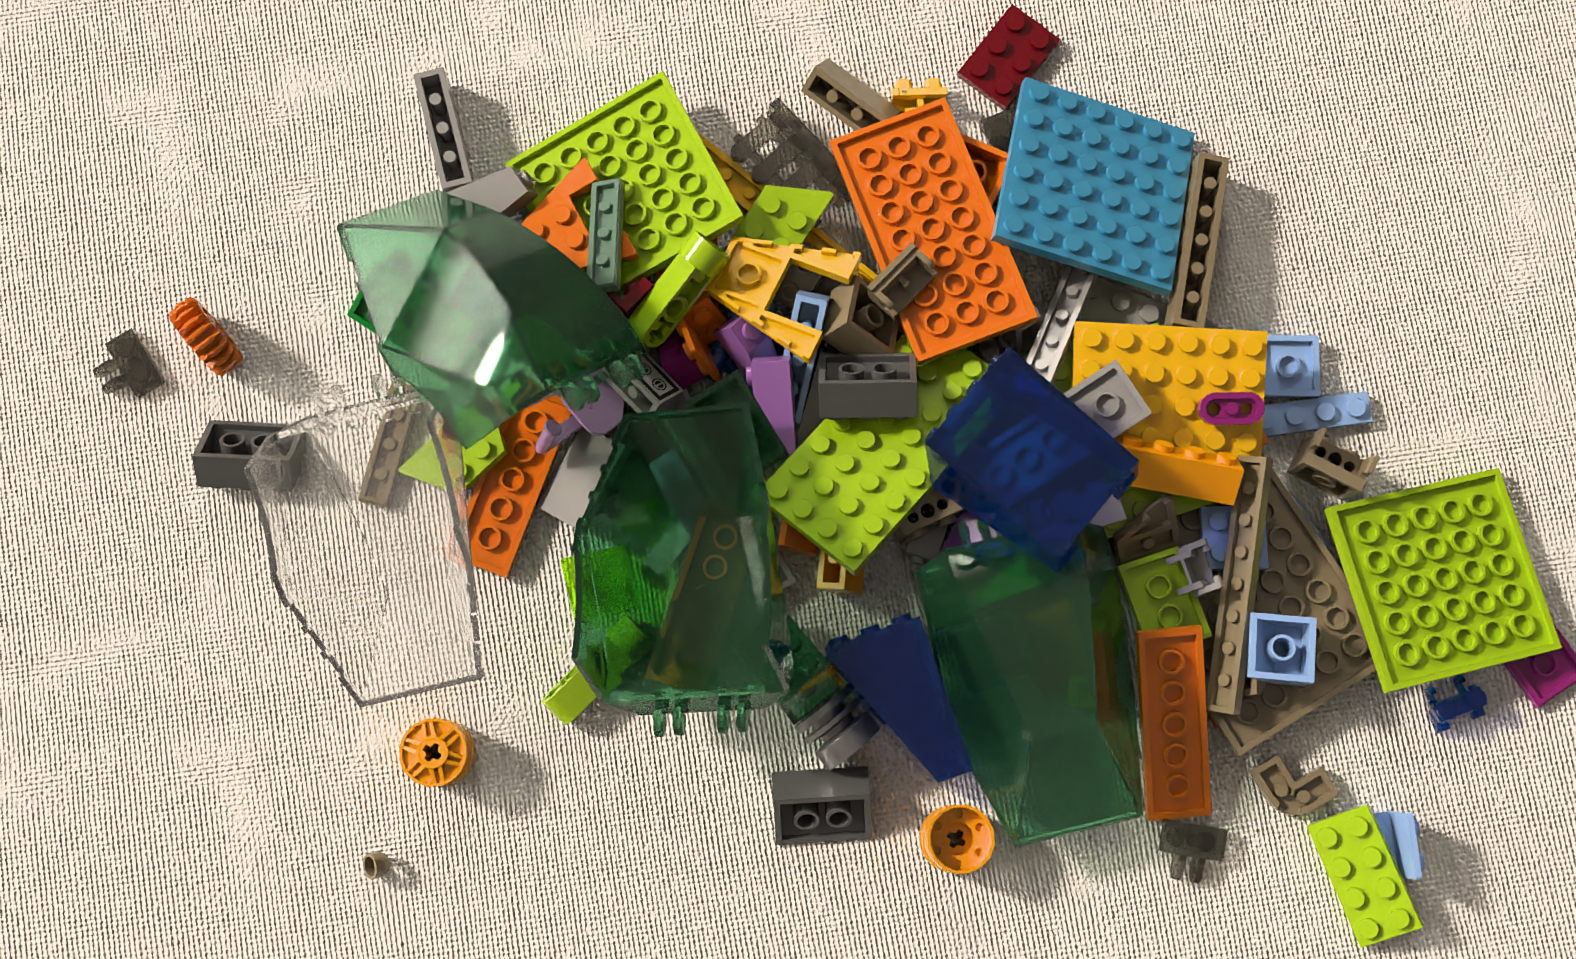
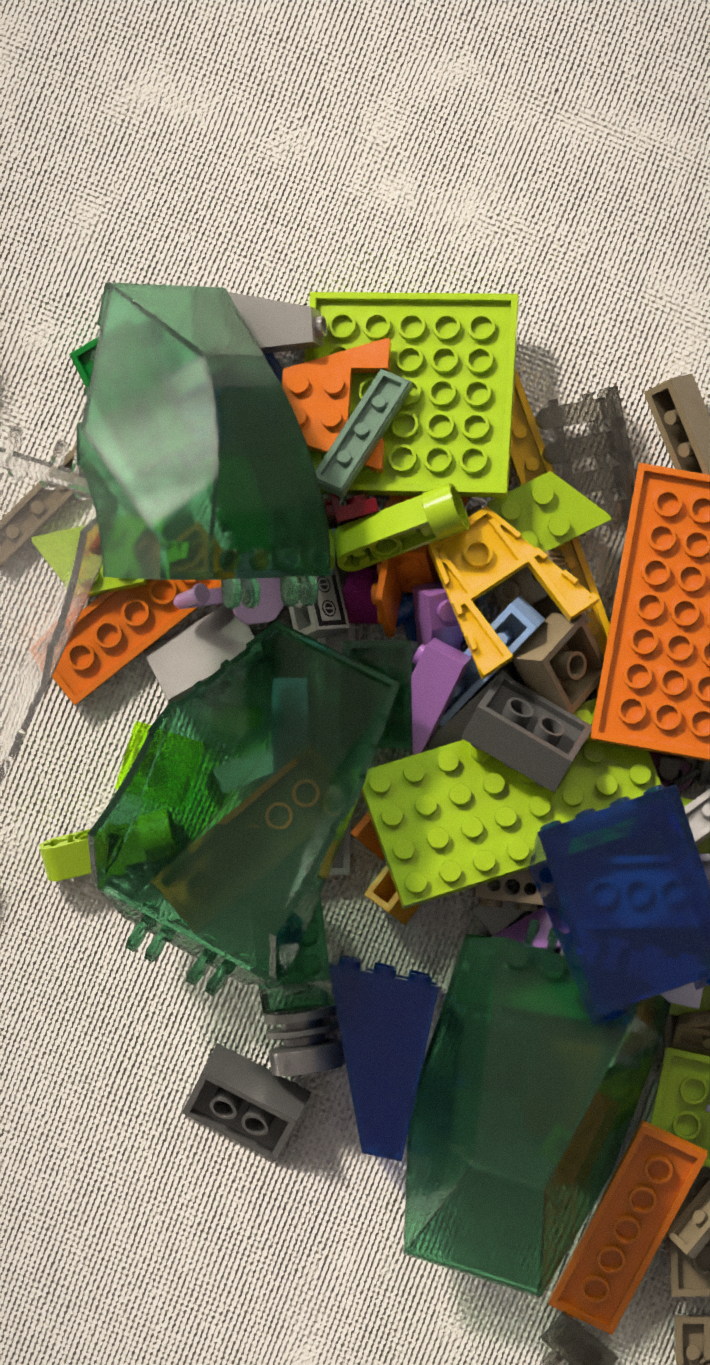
camera: 35 degrees right, 5 degrees up
light grey brick [413,67,475,193] -> none
dark tan hinge [867,242,938,320] -> none
light orange wheel [919,804,995,874] -> none

